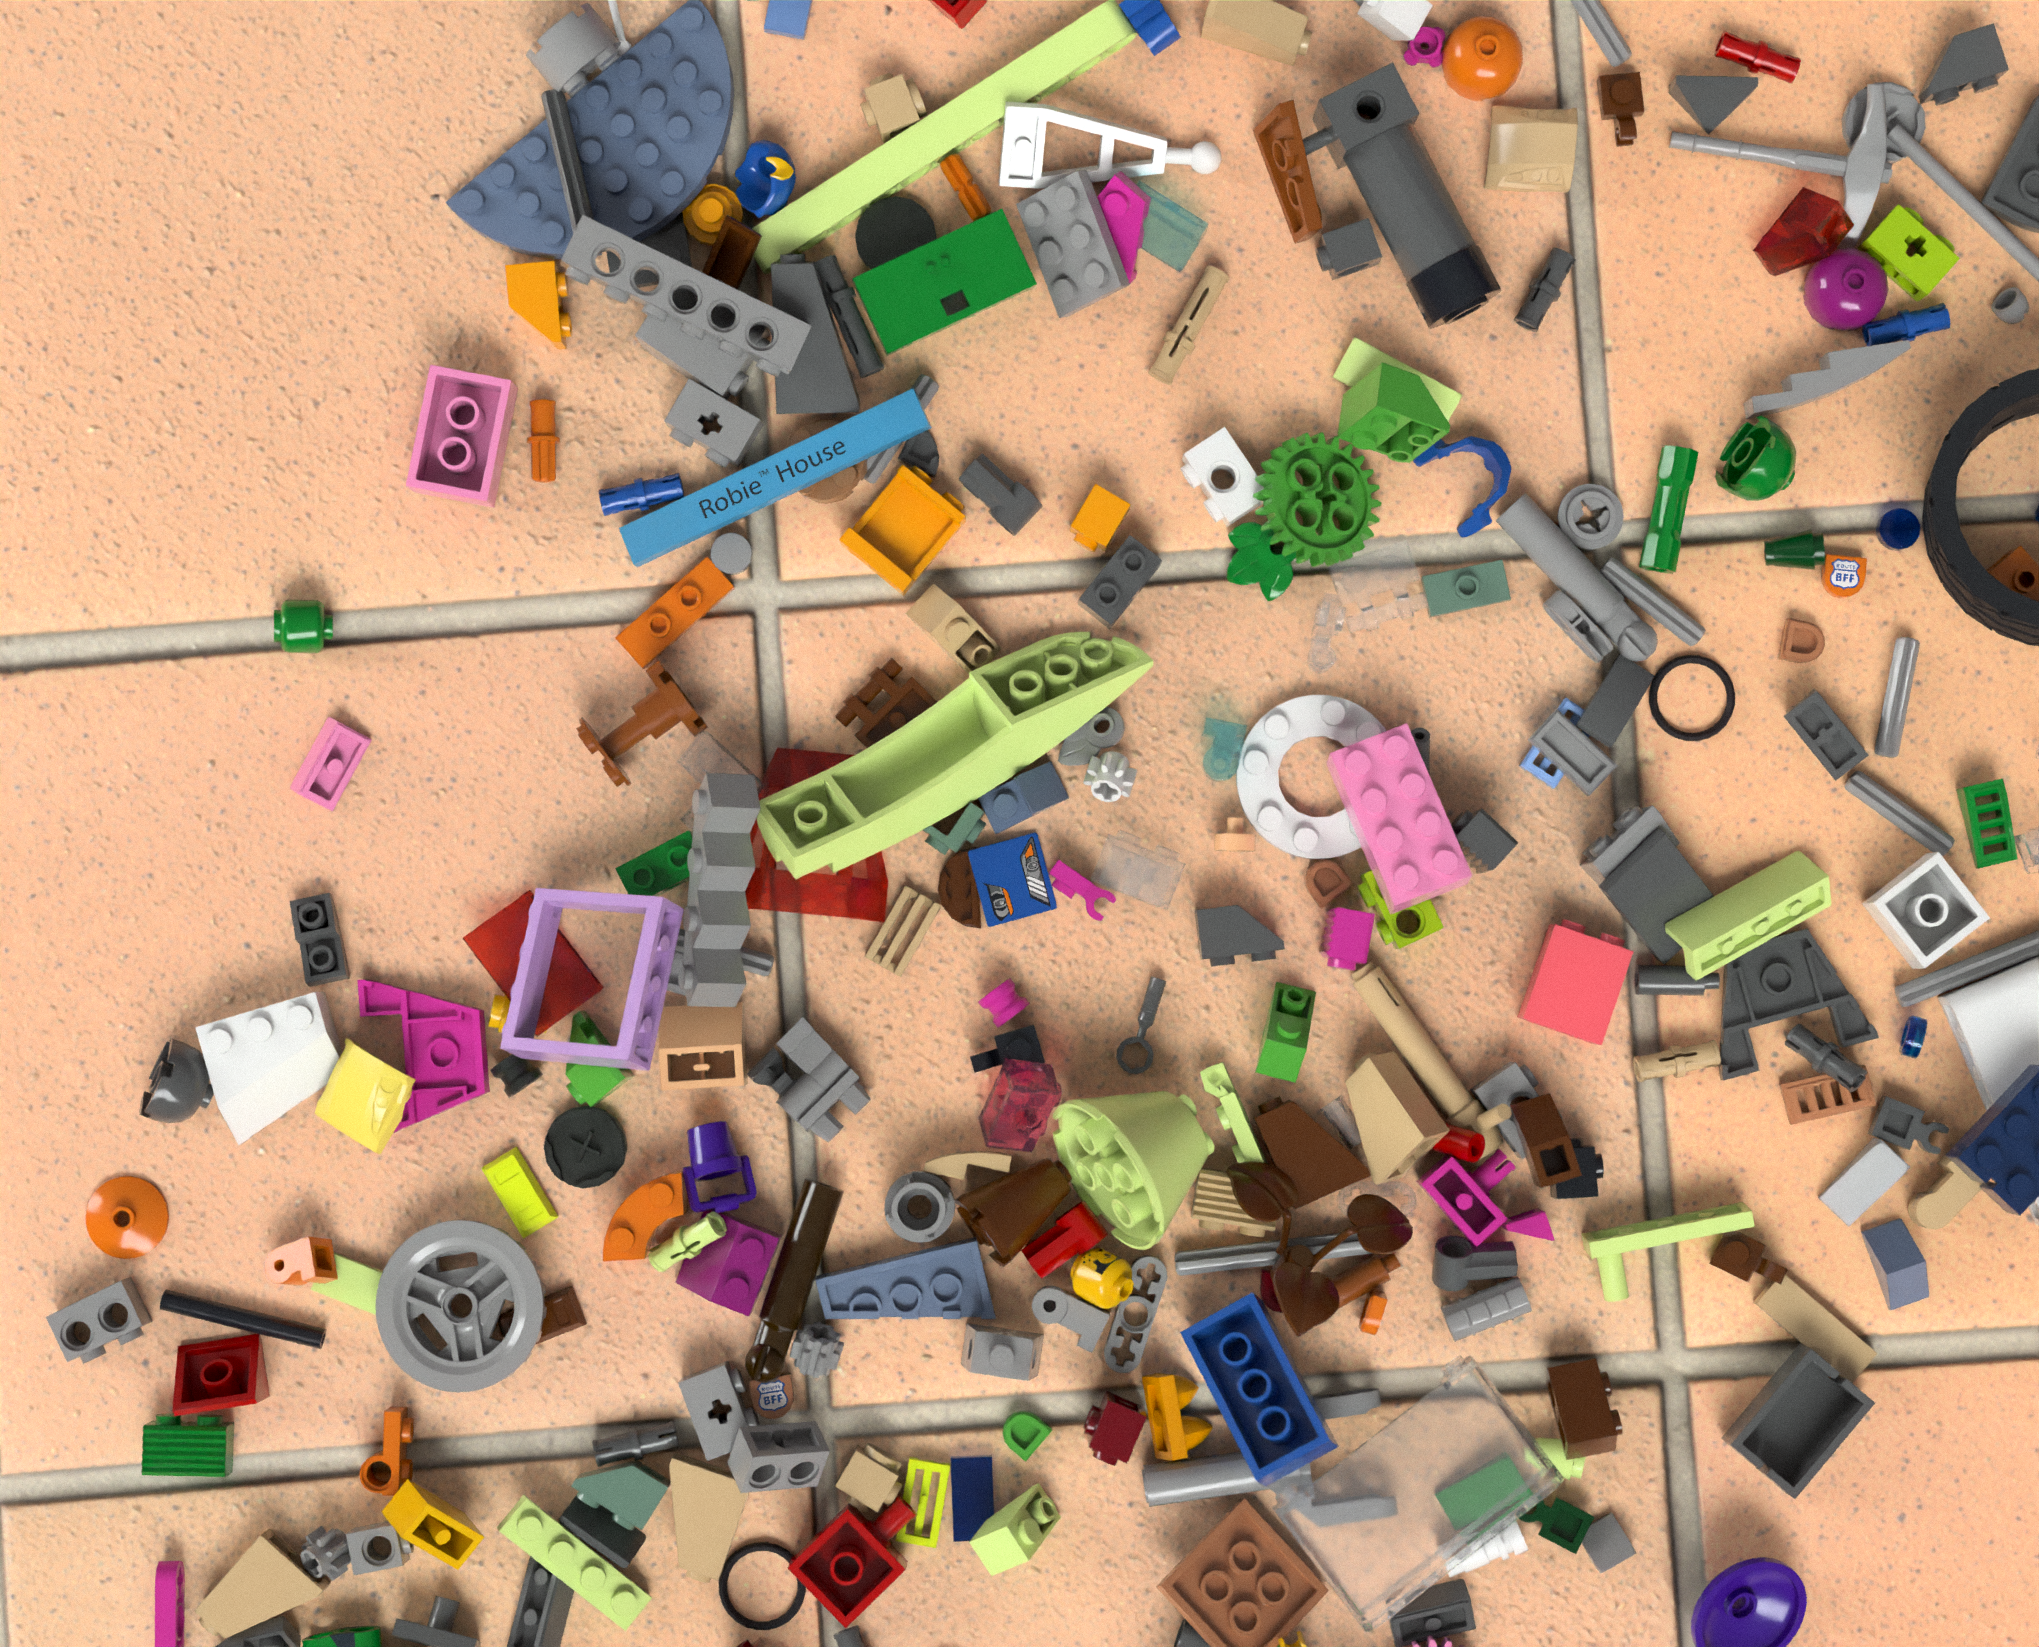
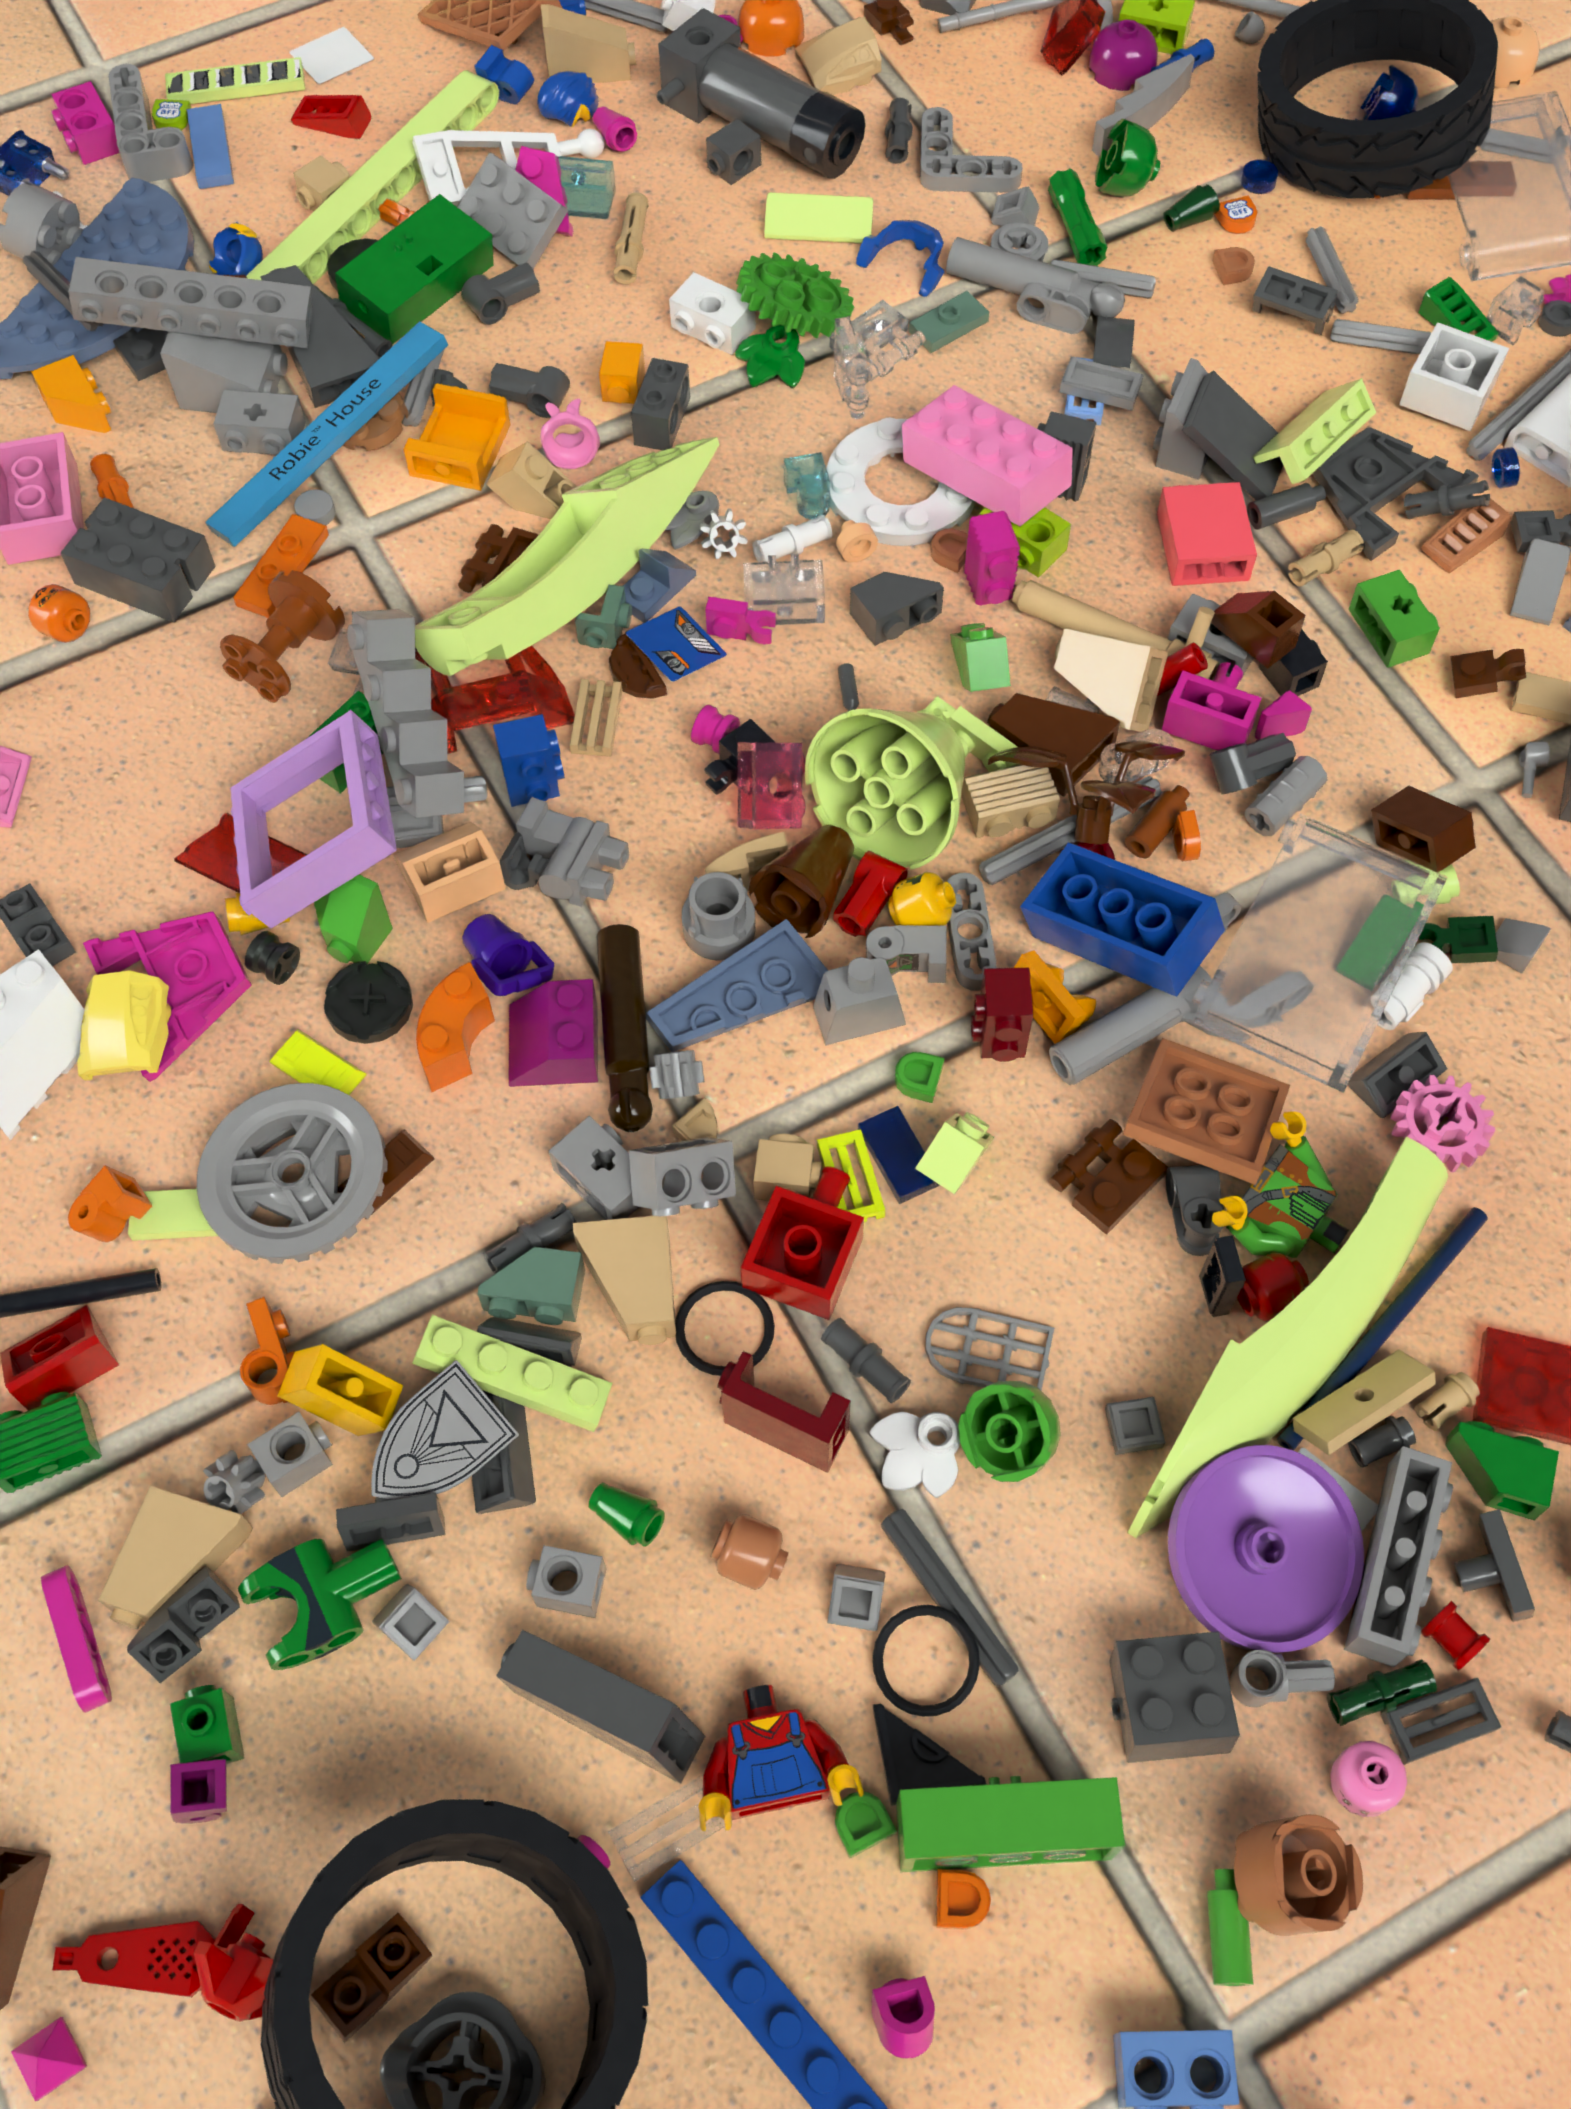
camera: 25 degrees left, 25 degrees down
blue pin [599,473,685,516] -> none
yellowish green pin [648,1212,727,1272] -> none
tile [749,1373,794,1419] -> none
dark orange wing [1253,99,1323,244] -> none
bright green slope [1337,362,1450,463] -> none
yellowish green piece [1581,1202,1755,1302] -> none
black tyre [1649,655,1735,741] -> none
none -> orange head [28,584,90,643]
none -> dark grey piece [60,497,216,623]
none -> light grey shield [371,1360,519,1499]
none -> dark grey piece [461,262,540,325]
none -> blue brick [493,714,565,807]
none -> blue hair [537,71,599,127]
none -> bright pink piece [540,398,600,469]
none -> dark pink cone [593,107,637,152]
none -> tan tile [672,1097,718,1141]
none -> white pin [752,515,832,565]
none -> light grey beam [920,107,1023,193]
none -> light grey slope [991,186,1039,226]
none -> reddish brown plate [1049,1119,1168,1235]
none -> bright green brick [1348,569,1440,668]
none -> light grey hand [1519,742,1550,798]

